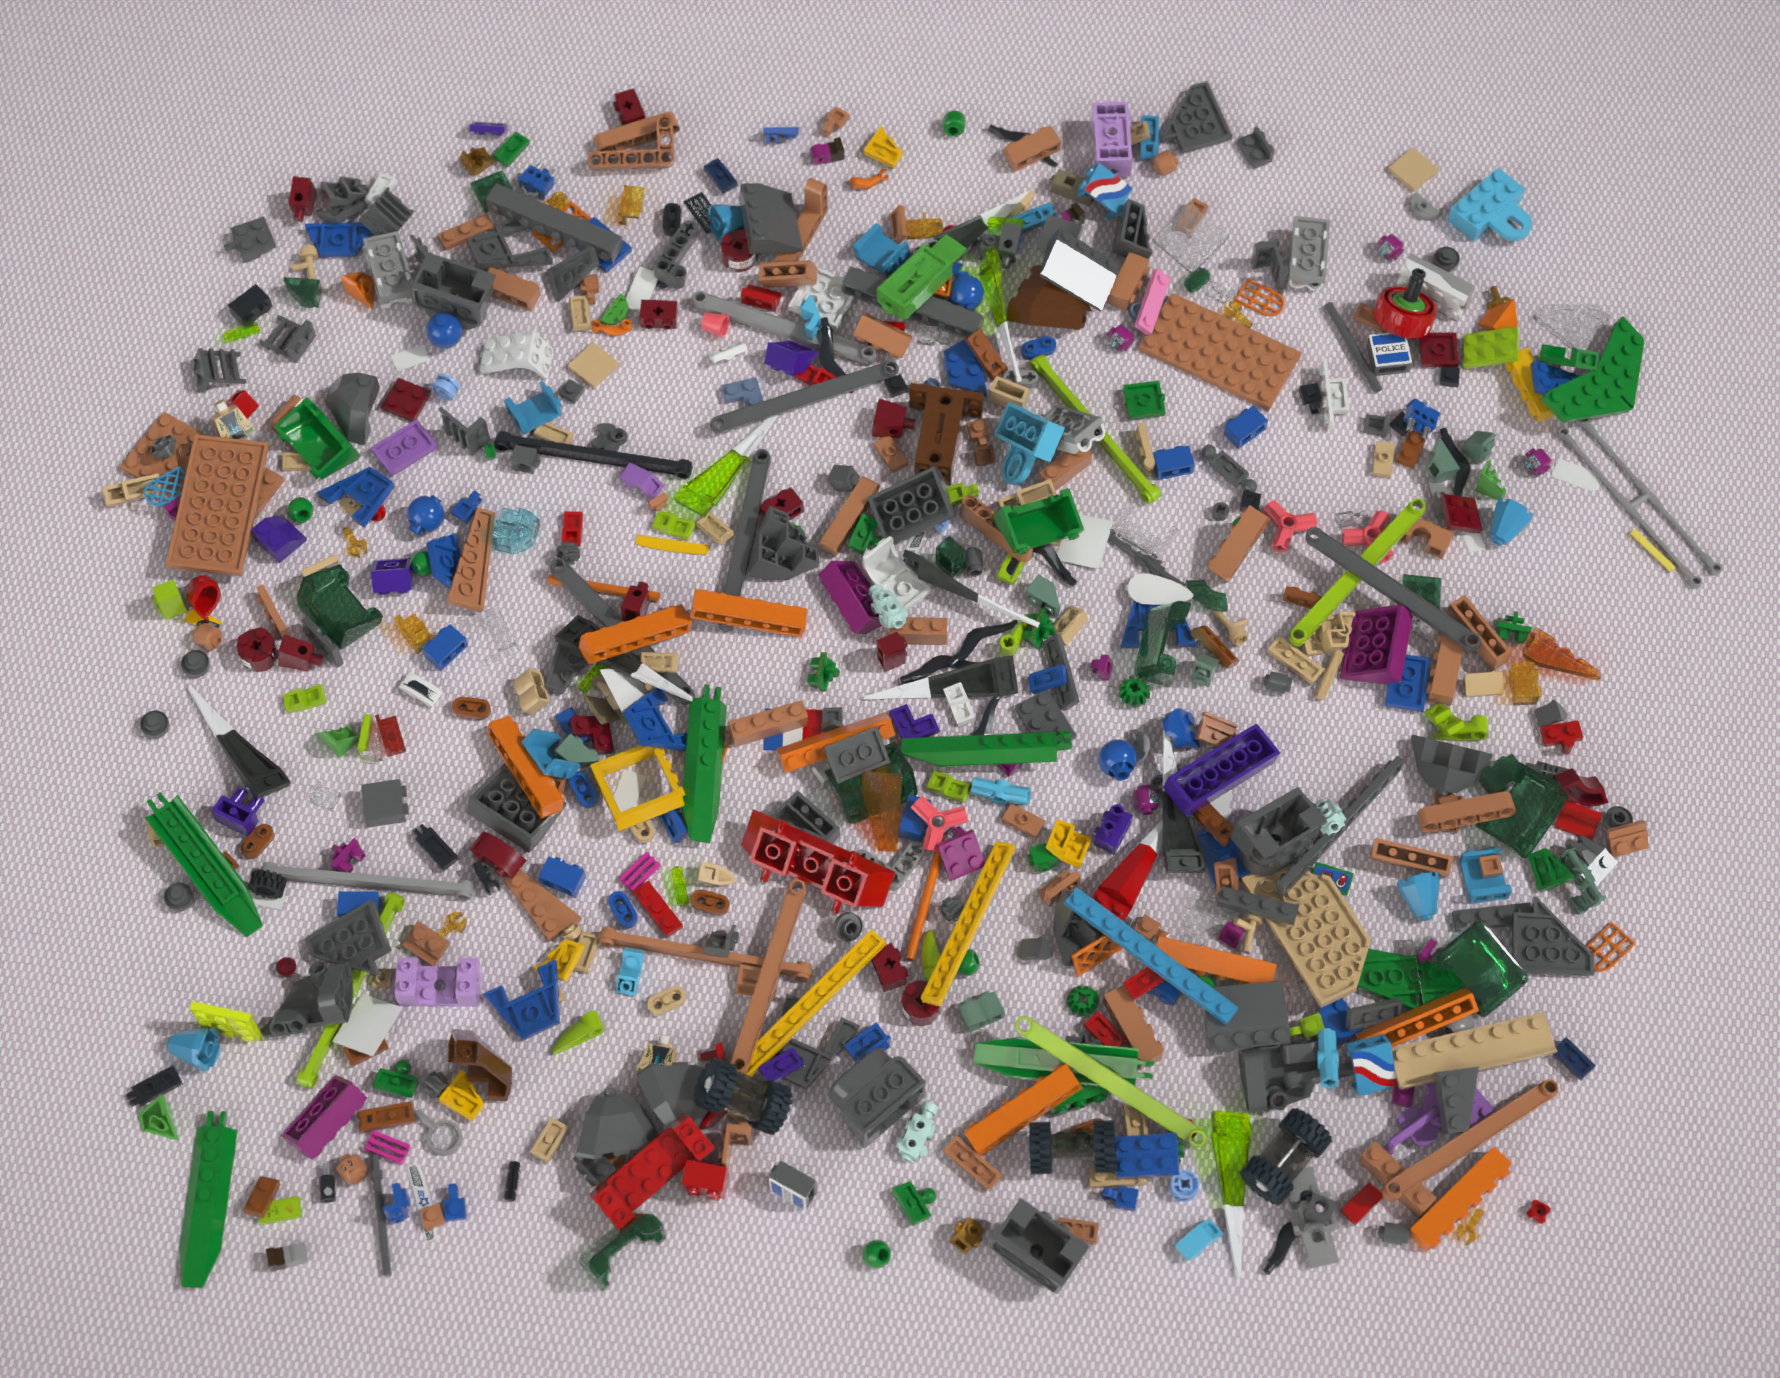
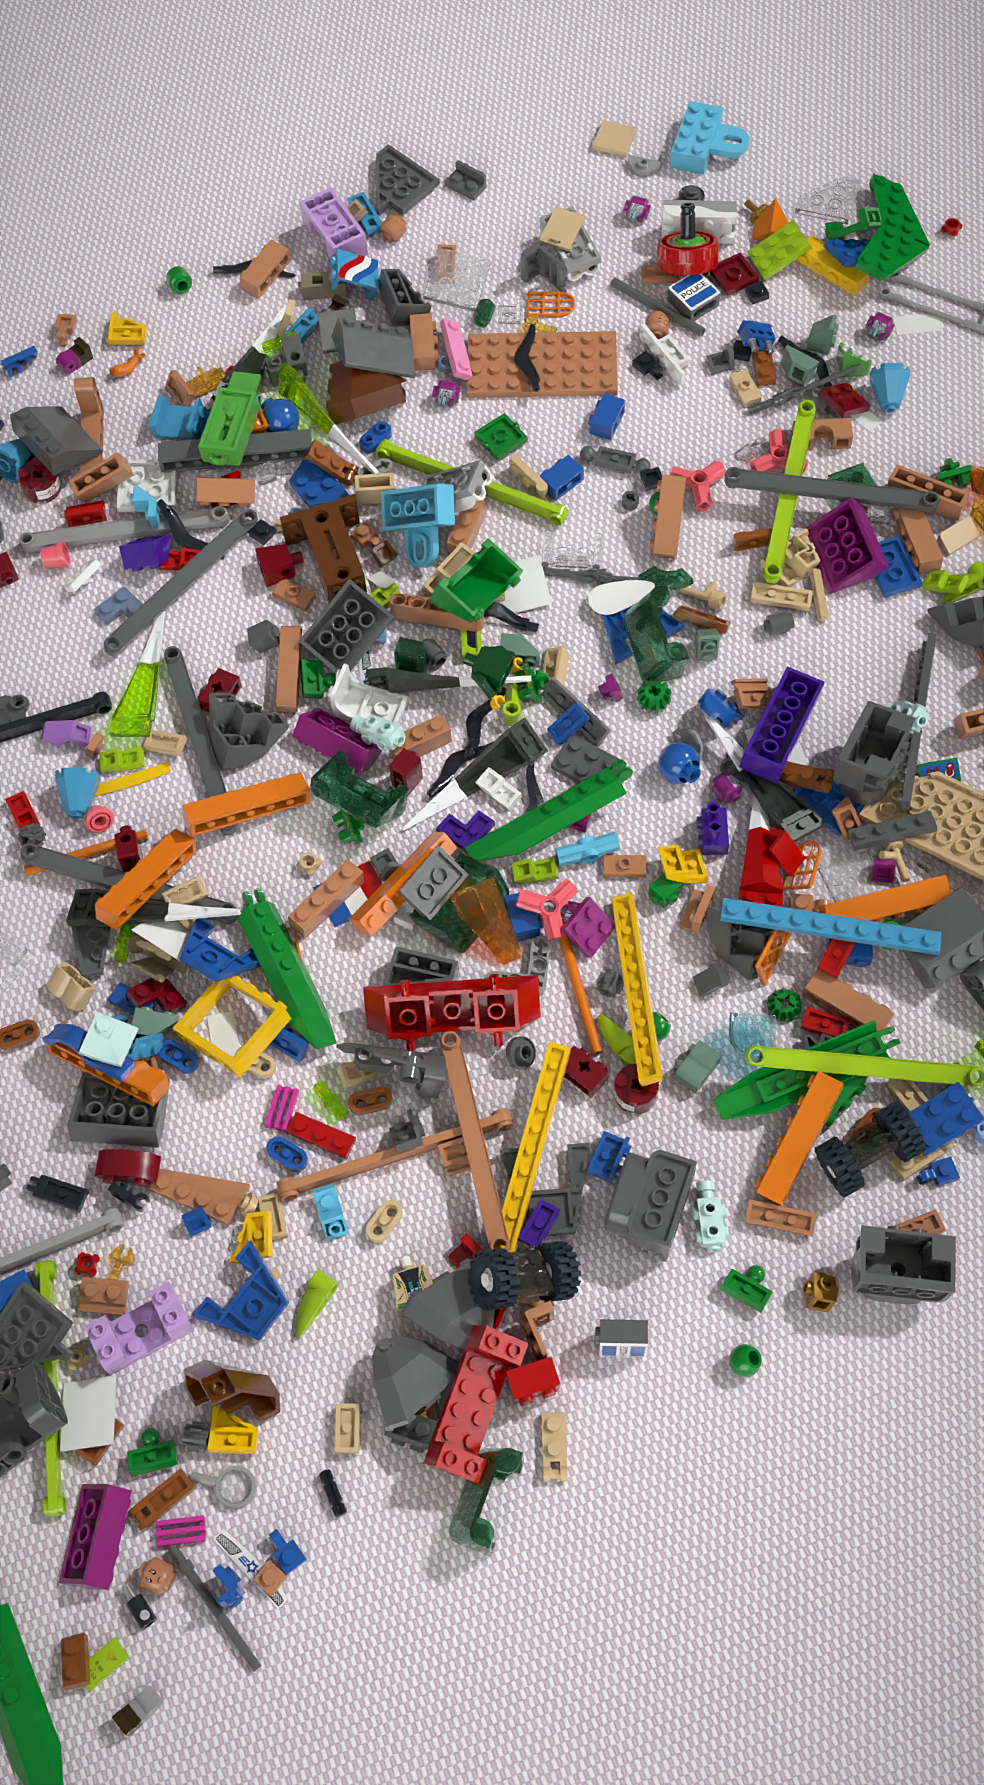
camera: 25 degrees left, 0 degrees up
blue brick [538,856,586,898] -> none
none -> blue piece [42,1024,135,1082]
none -> dark azure cone [55,767,100,819]
none -> red plate [74,1252,100,1277]
none -> light aqua plate [79,1012,139,1067]
none -> coral brick [85,805,114,833]
none -> blue plate [181,1206,212,1237]
none -> tan plate [296,852,321,876]
none -> clear green windscreen [310,751,409,828]
none -> dark grey panel [336,1043,446,1098]
none -> white sticker [368,571,397,588]
none -> dark green torso [463,646,523,710]
none -> black piece [514,324,540,392]
none -> tan container [538,207,587,252]
none -> tan plate [542,1412,568,1482]
none -> nougat head [645,311,669,340]
none -> clear light blue brick [729,1013,776,1059]
none -> dark grey sword [747,364,861,414]
none -> red panel [767,827,806,876]
none -> orange window [782,840,822,891]
none -> red plate [941,218,962,237]

